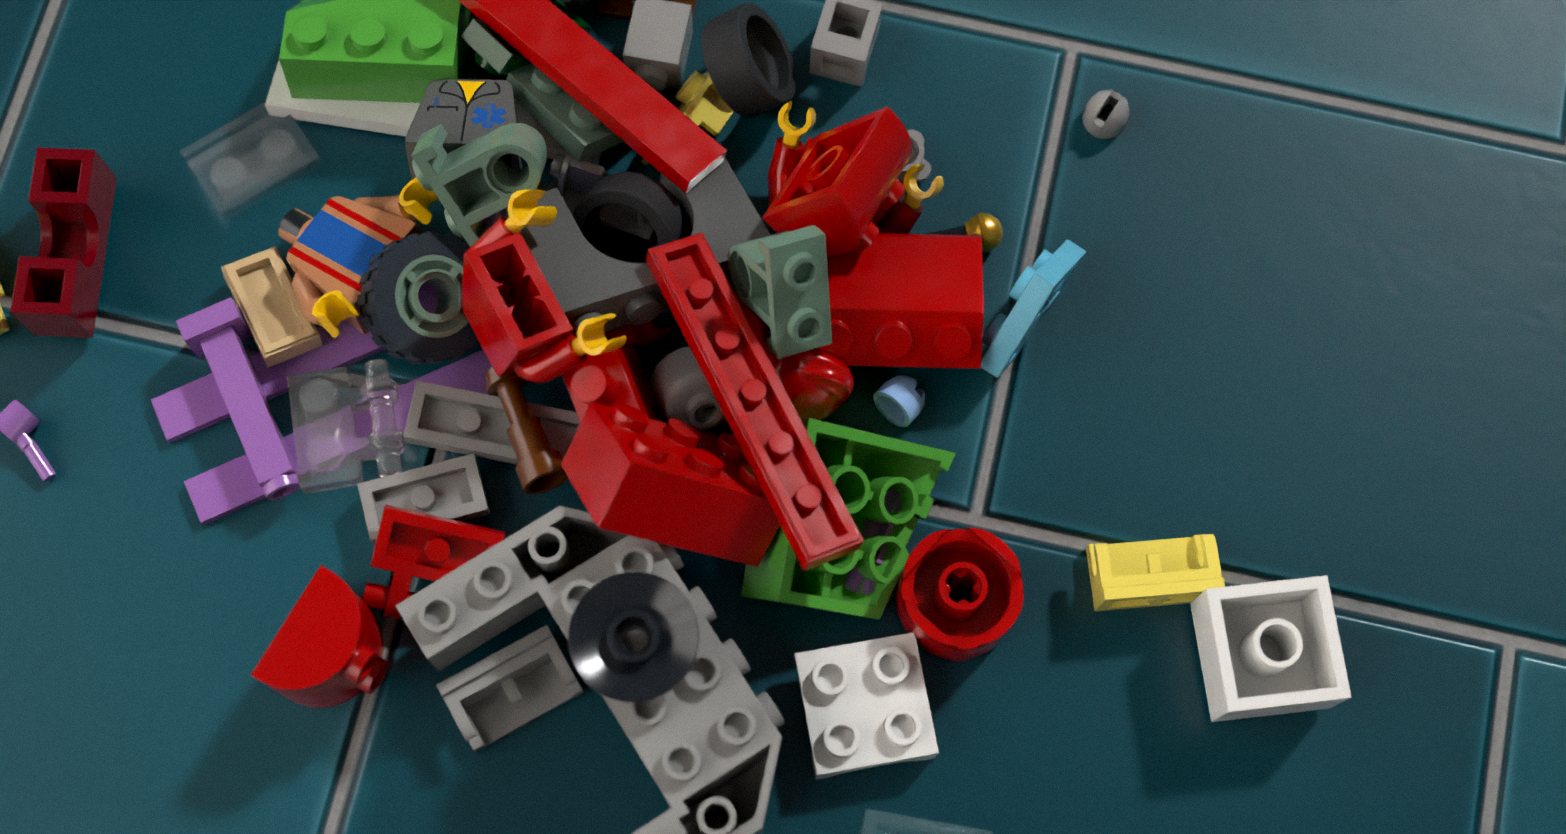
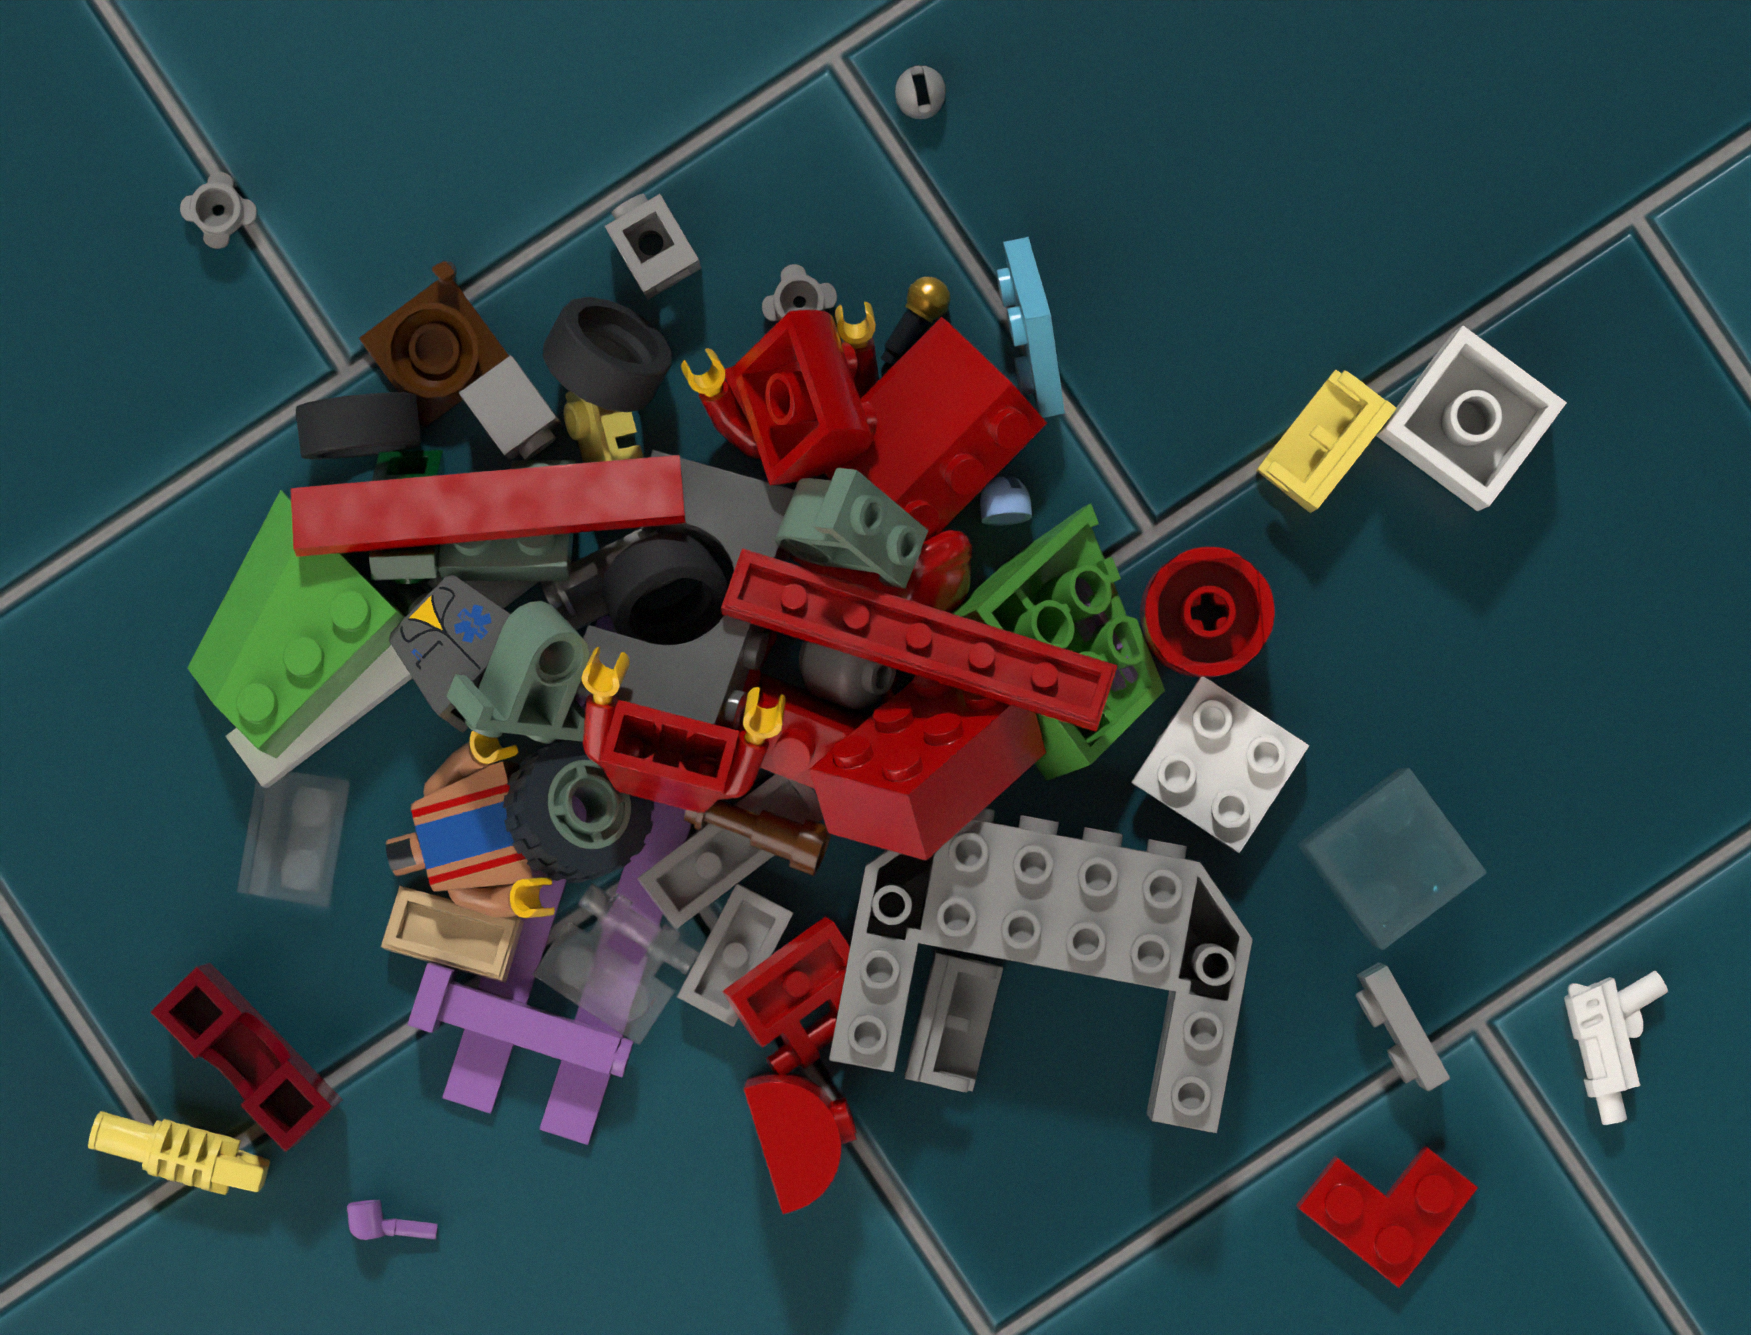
camera: 45 degrees left, 15 degrees up
black dish [568,572,699,703] -> none

